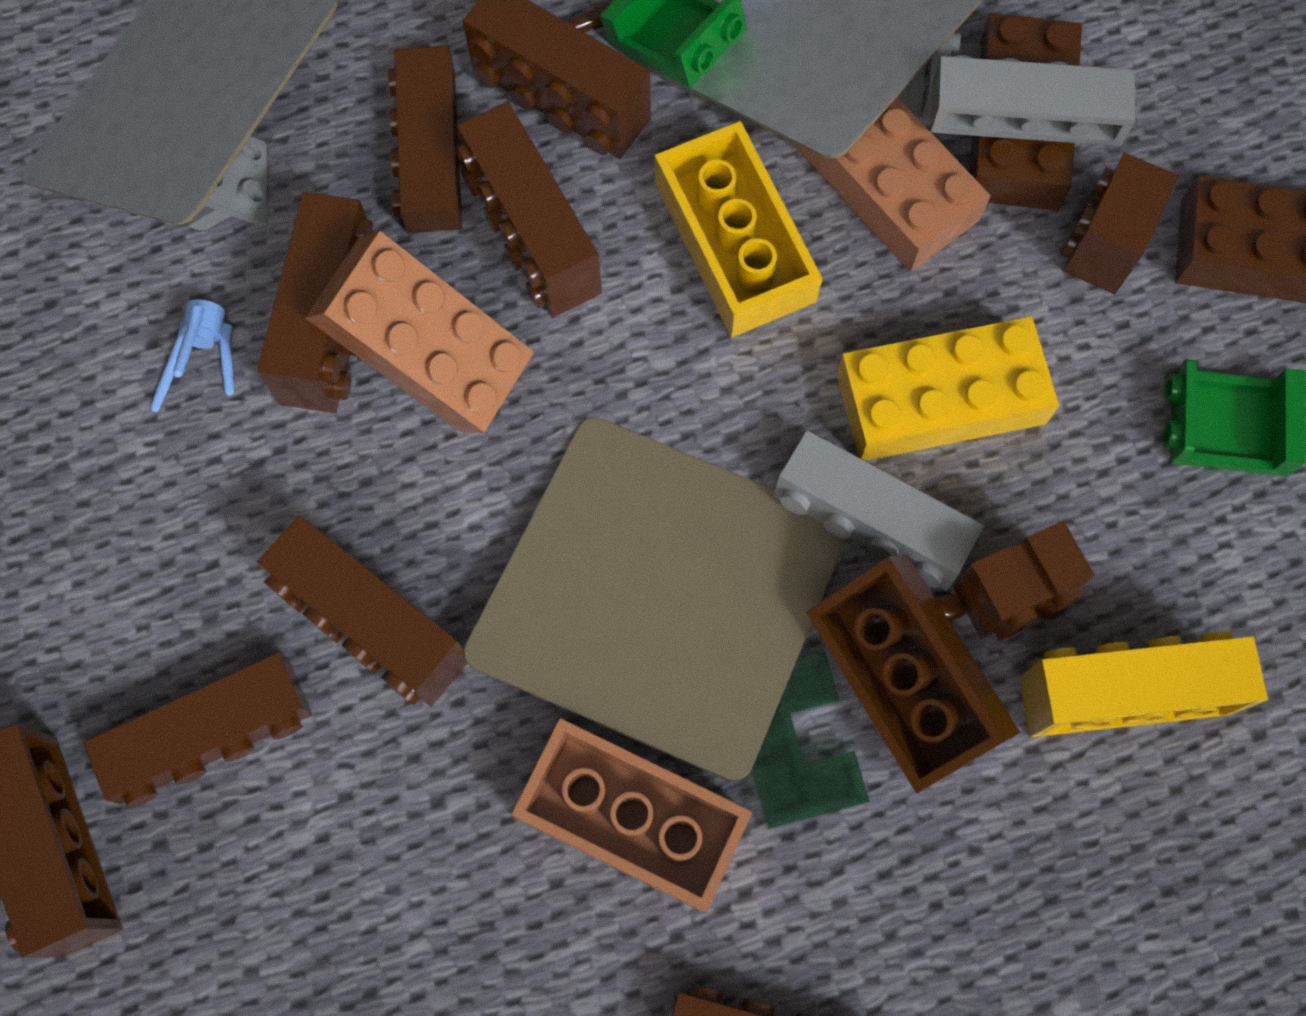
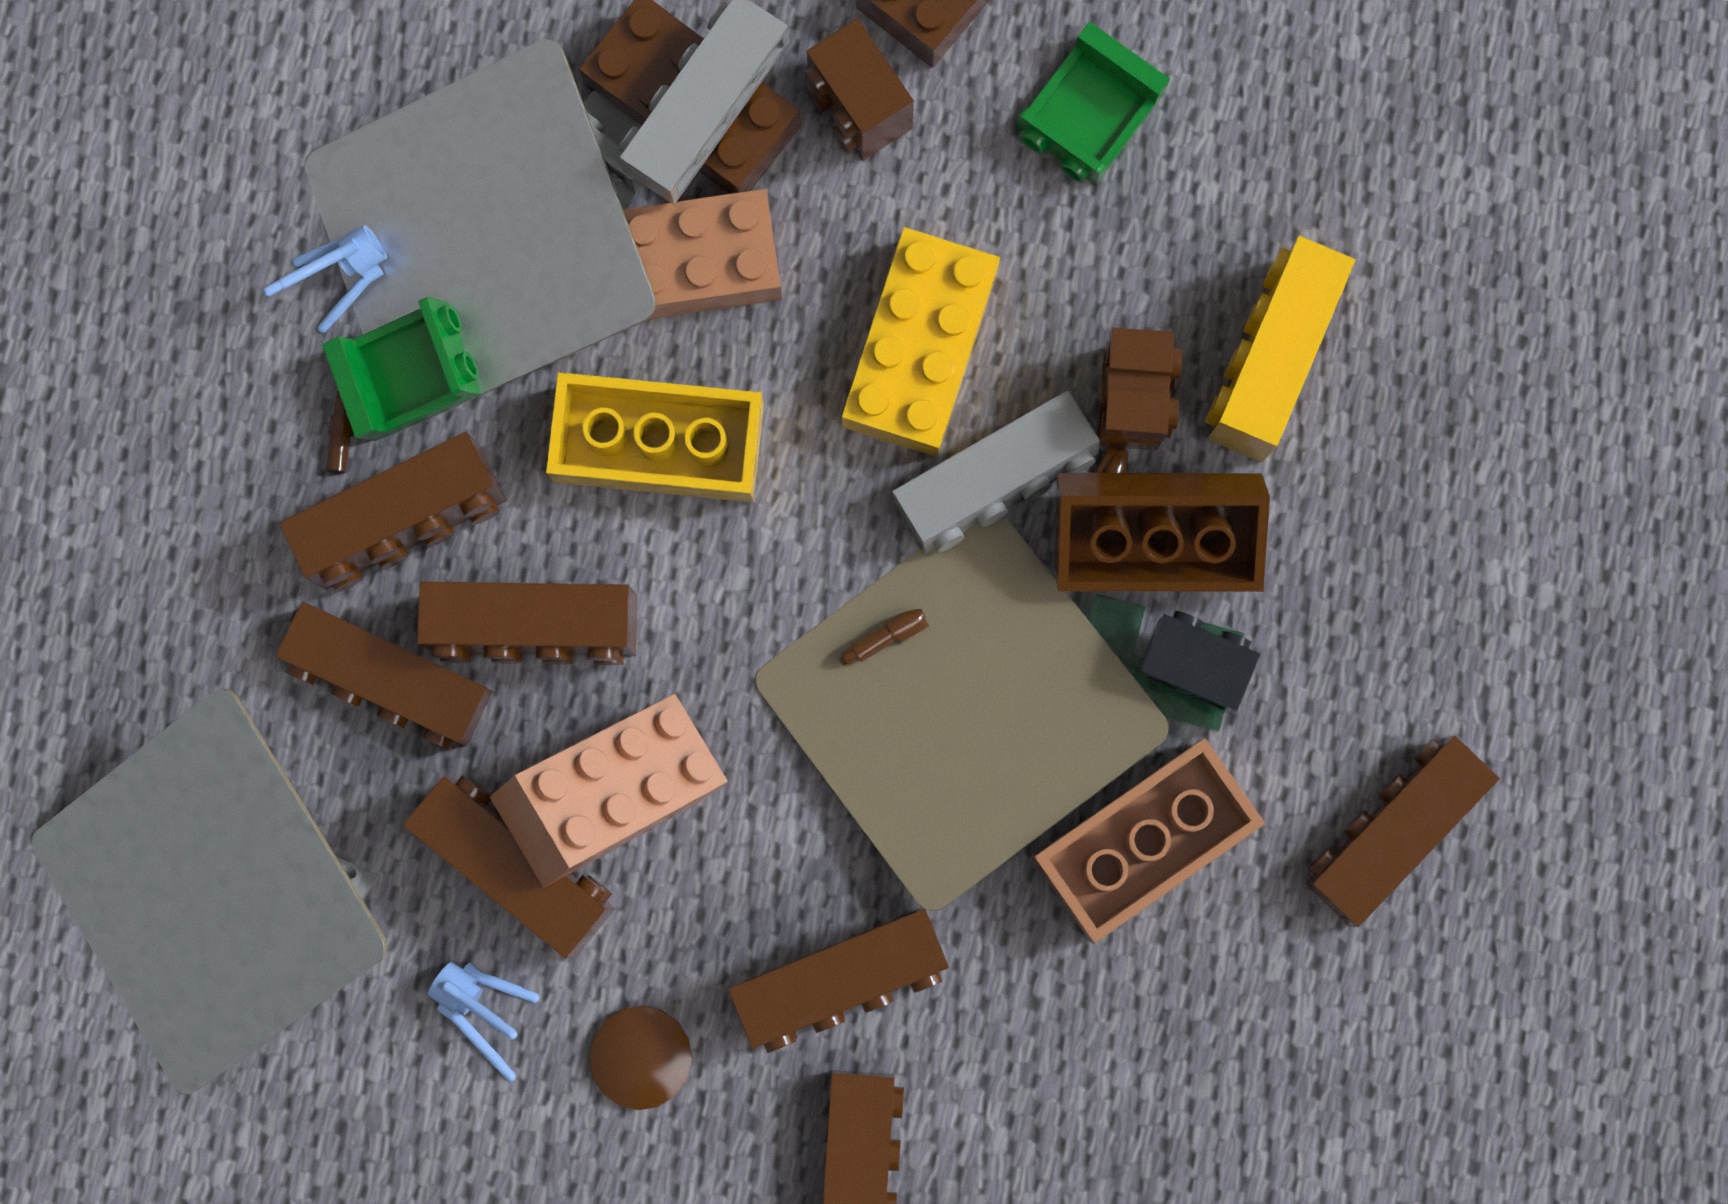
camera: 60 degrees left, 10 degrees up
none -> reddish brown dish [589,1005,693,1110]
none -> reddish brown piece [840,609,929,665]
none -> black brick [1136,611,1261,715]

